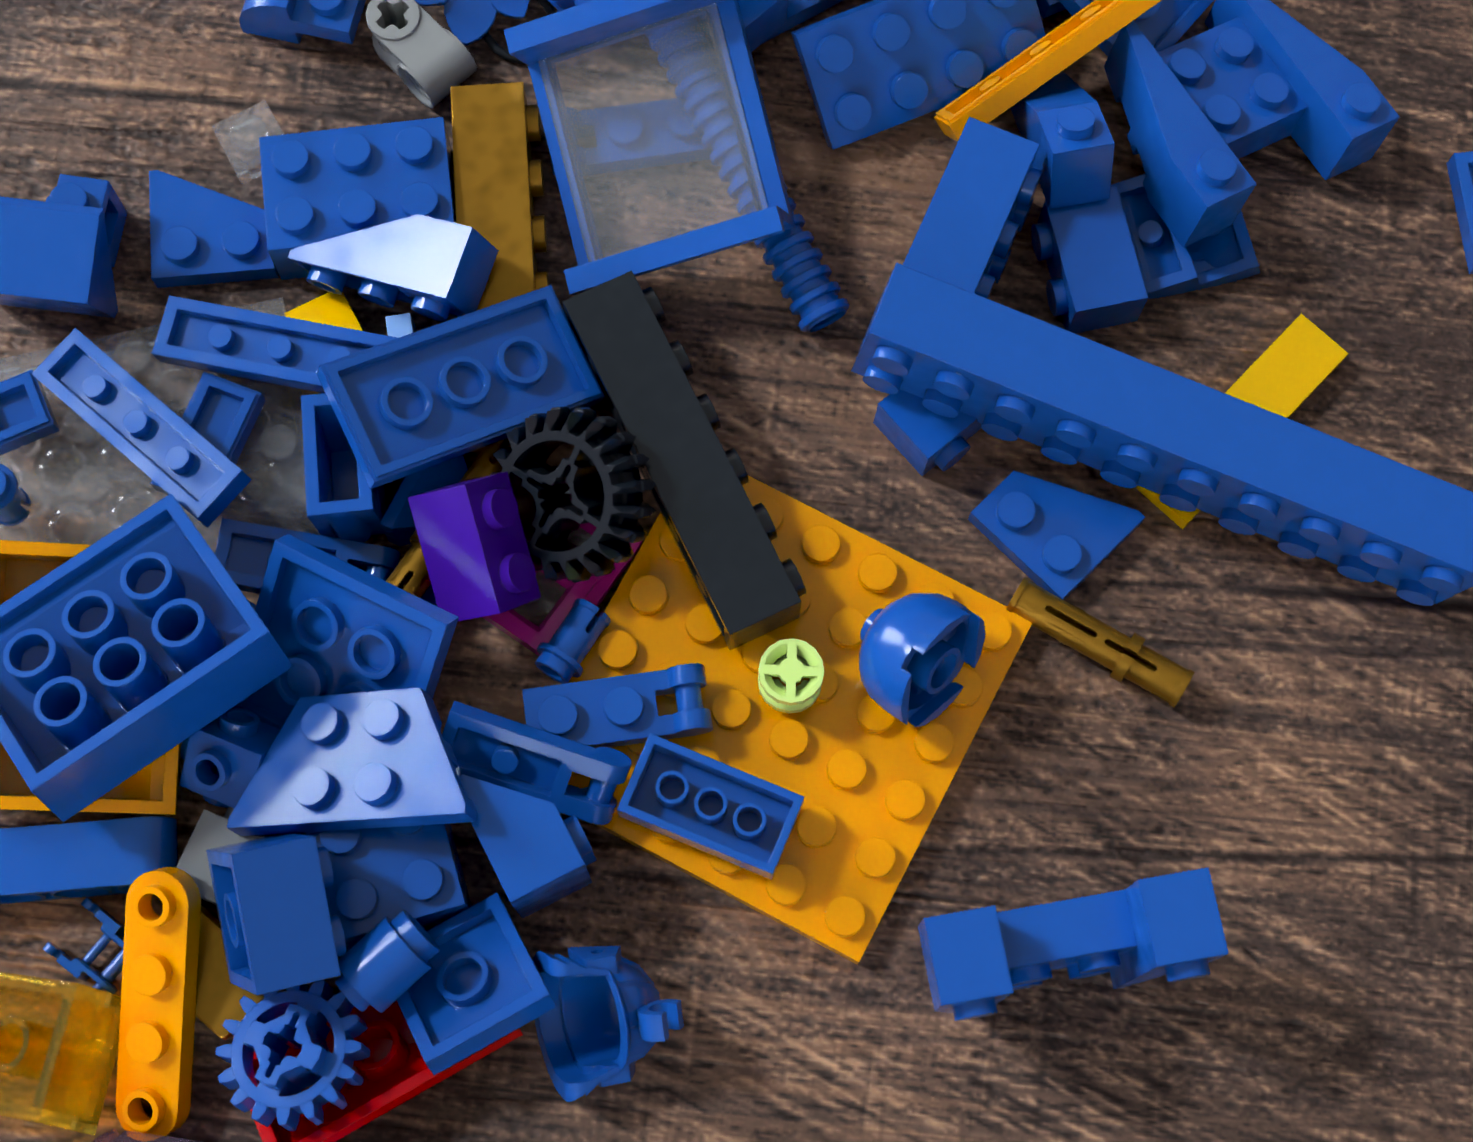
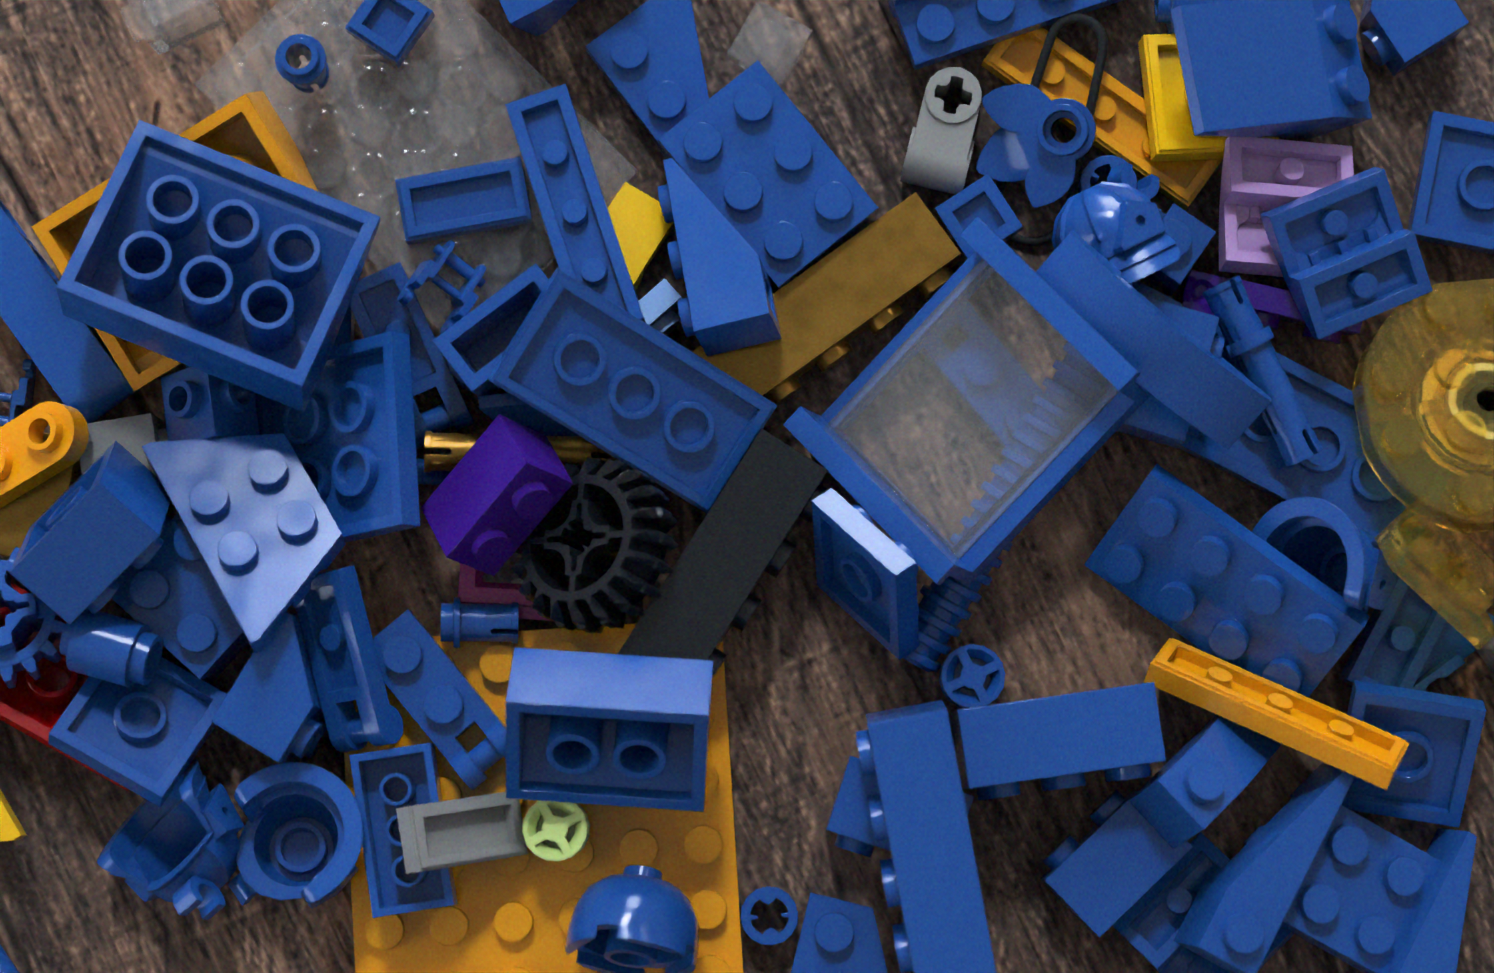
camera: 65 degrees right, 10 degrees up
plate [32,328,252,528] -> none
none -> blue helmet [228,762,363,909]
none -> light grey tile [396,792,528,874]
none -> blue piece [397,240,486,334]
none -> blue slope [506,647,713,812]
none -> blue bush [740,886,798,945]
none -> blue plate [811,488,920,660]
none -> blue tile [935,174,1023,259]
none -> blue wheel [938,644,1005,709]

